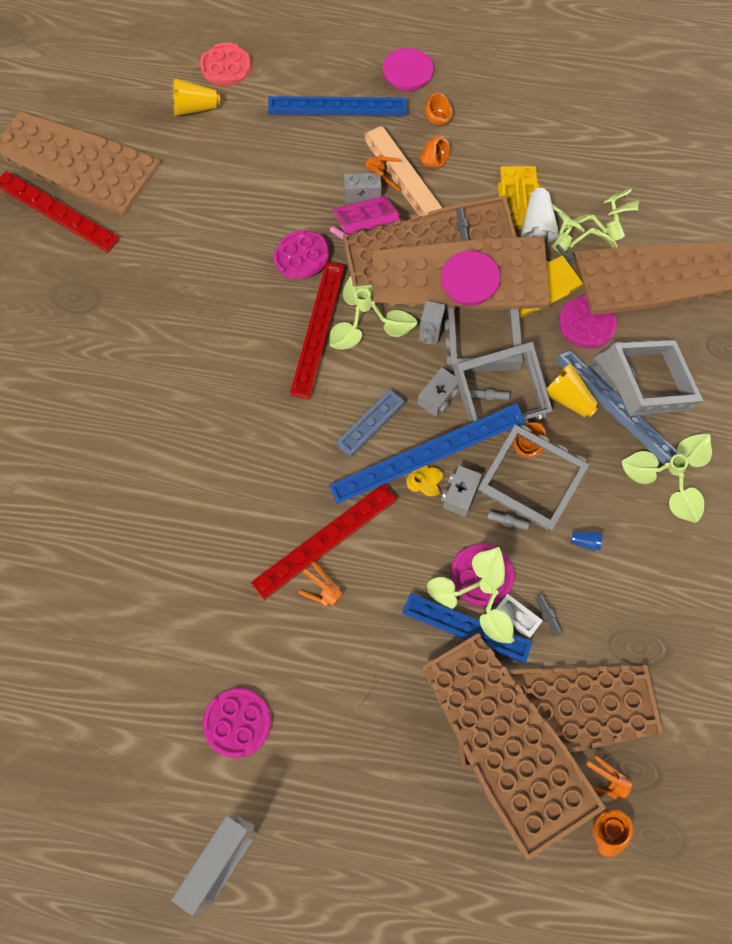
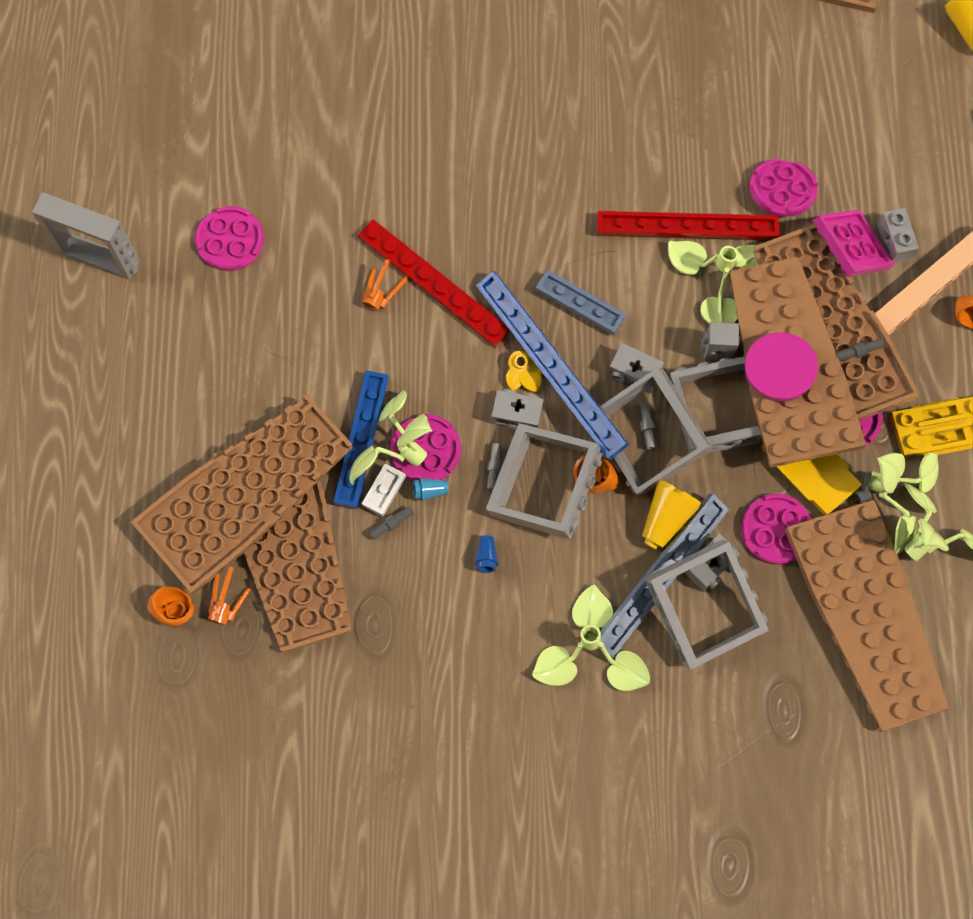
camera: 80 degrees right, 5 degrees up
orange plant [366,155,401,191] -> none
white cone [521,188,559,242] -> none
none -> dark azure cone [413,478,448,501]

